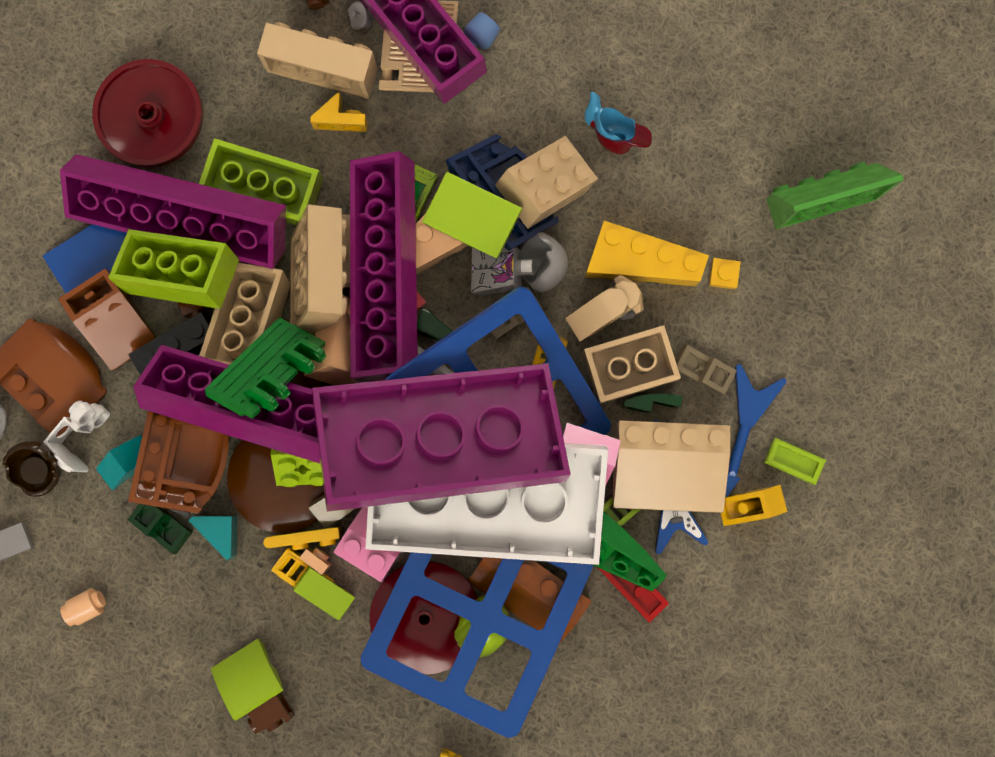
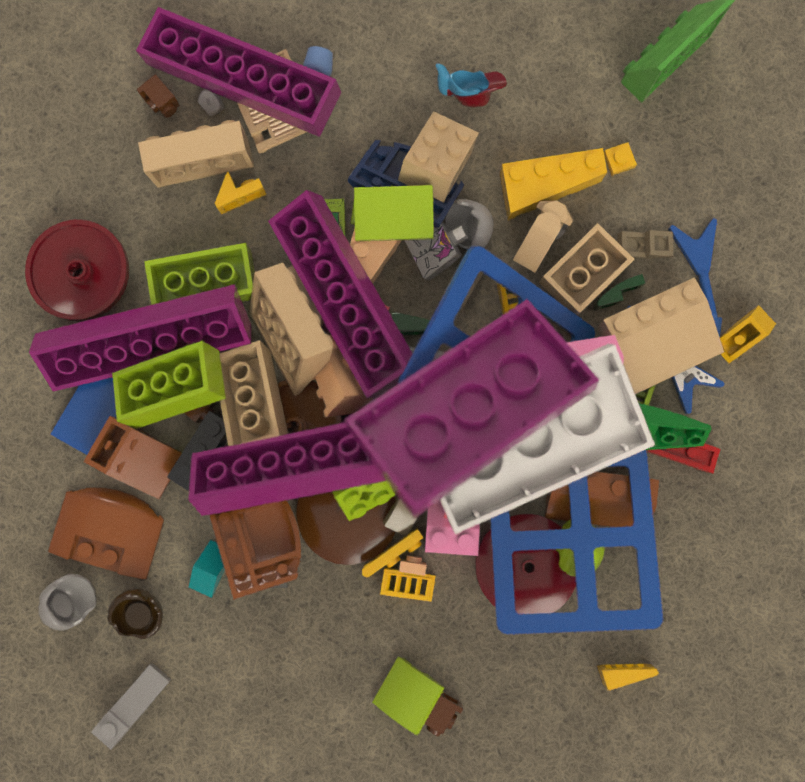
camera: 20 degrees left, 0 degrees up
white piece [43,400,110,472] -> none
light nougat brick [60,588,106,626] -> none
dark green slope [127,504,193,554] -> none
teal slope [188,516,237,560] -> none
green hinge [205,317,326,419] -> none
lime tile [293,566,355,621] -> none
lime tile [763,438,826,485] -> none

